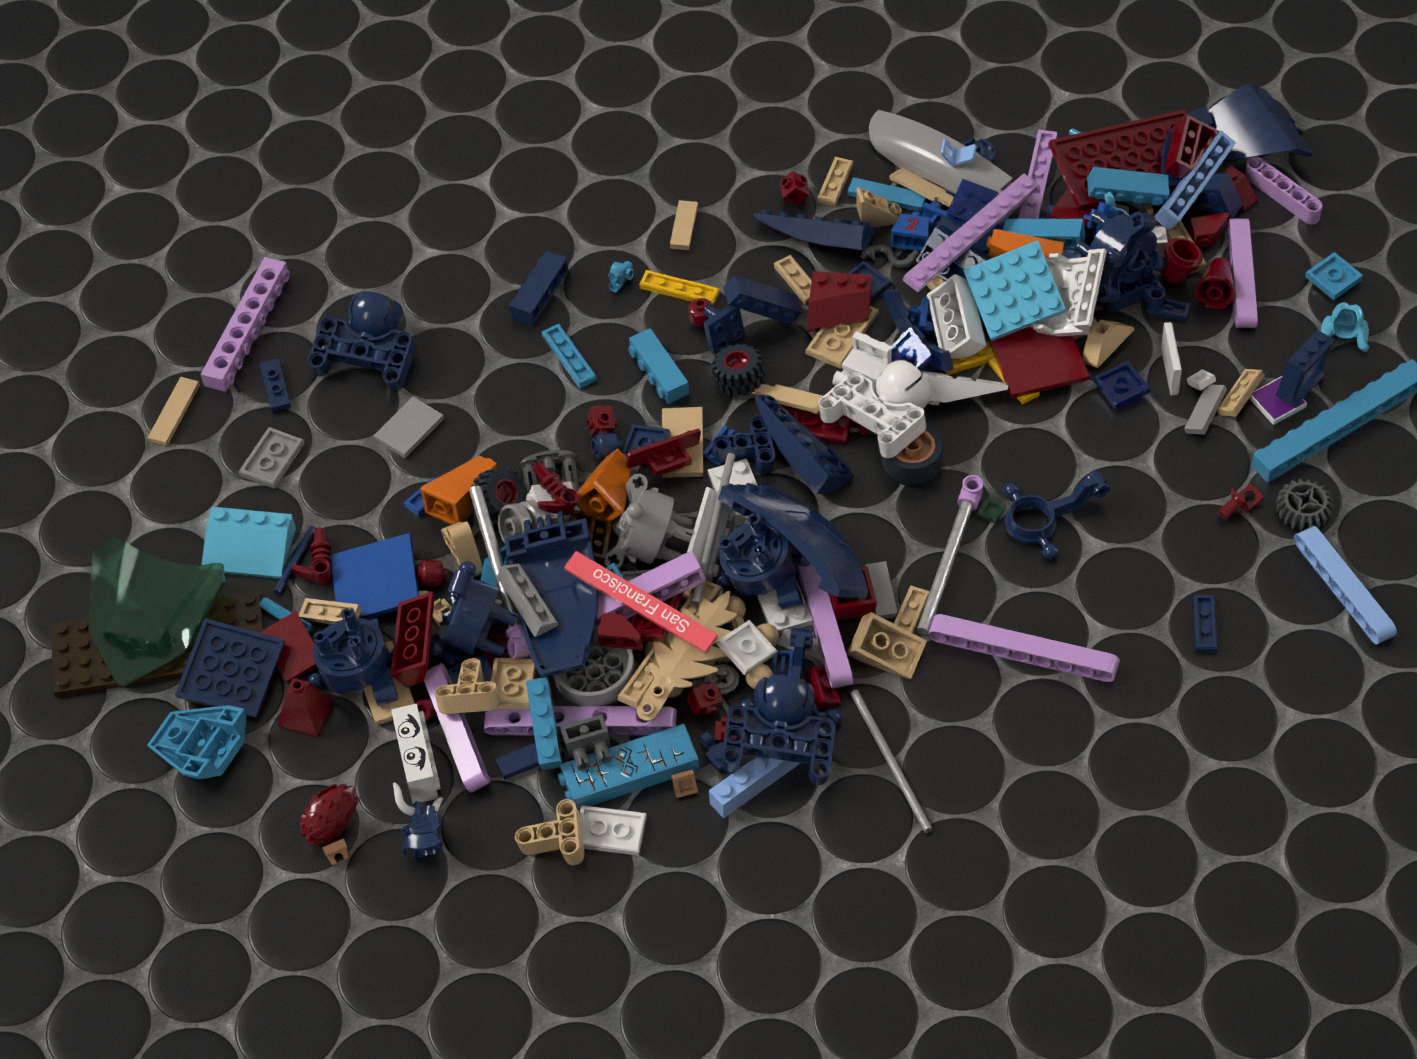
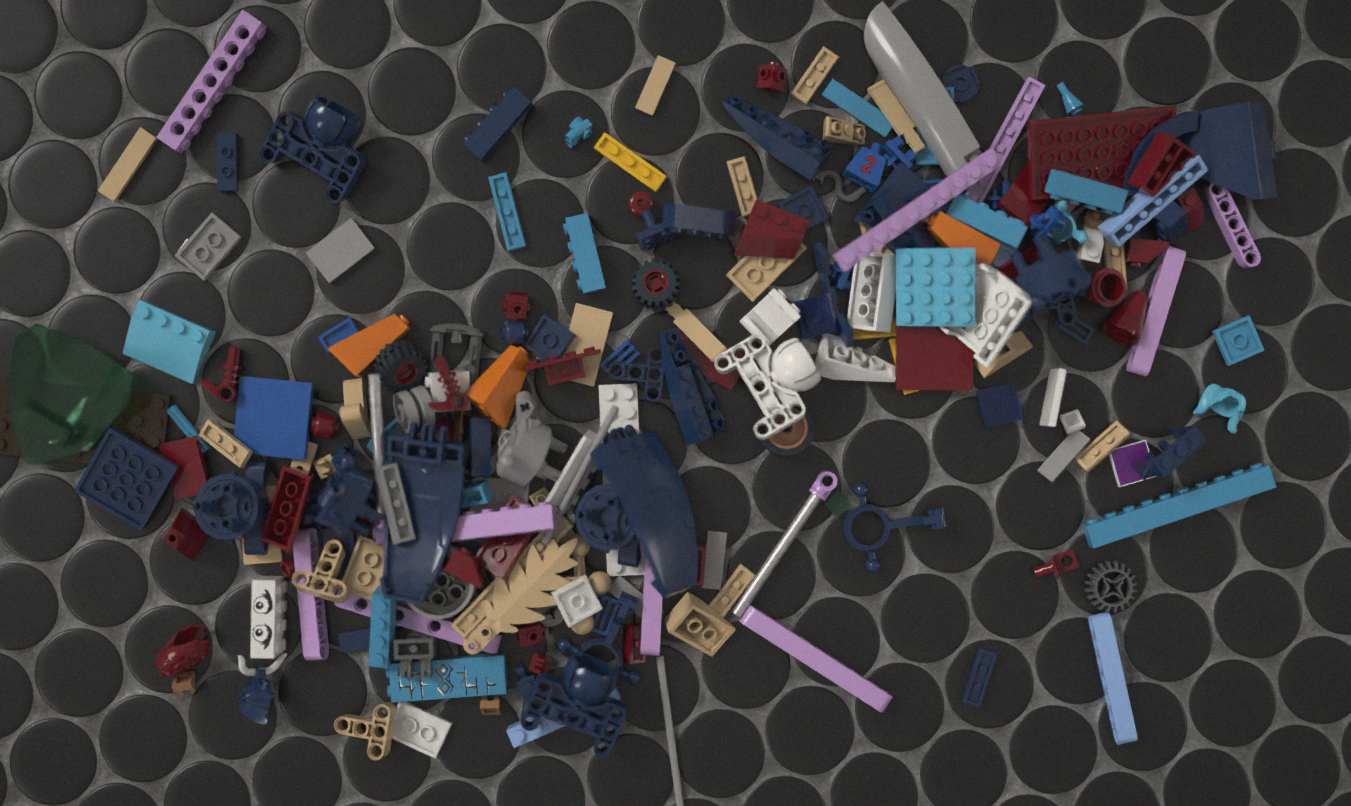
camera: 15 degrees right, 35 degrees up
dark azure wedge [147,705,246,779] -> none
dark blue bar [273,526,317,595] -> none
coral tile [564,551,718,654] -> none
light blue bracket [941,139,977,167] -> none
clear blue plate [947,179,999,222] -> none
none -> dark blue tile [470,418,491,477]

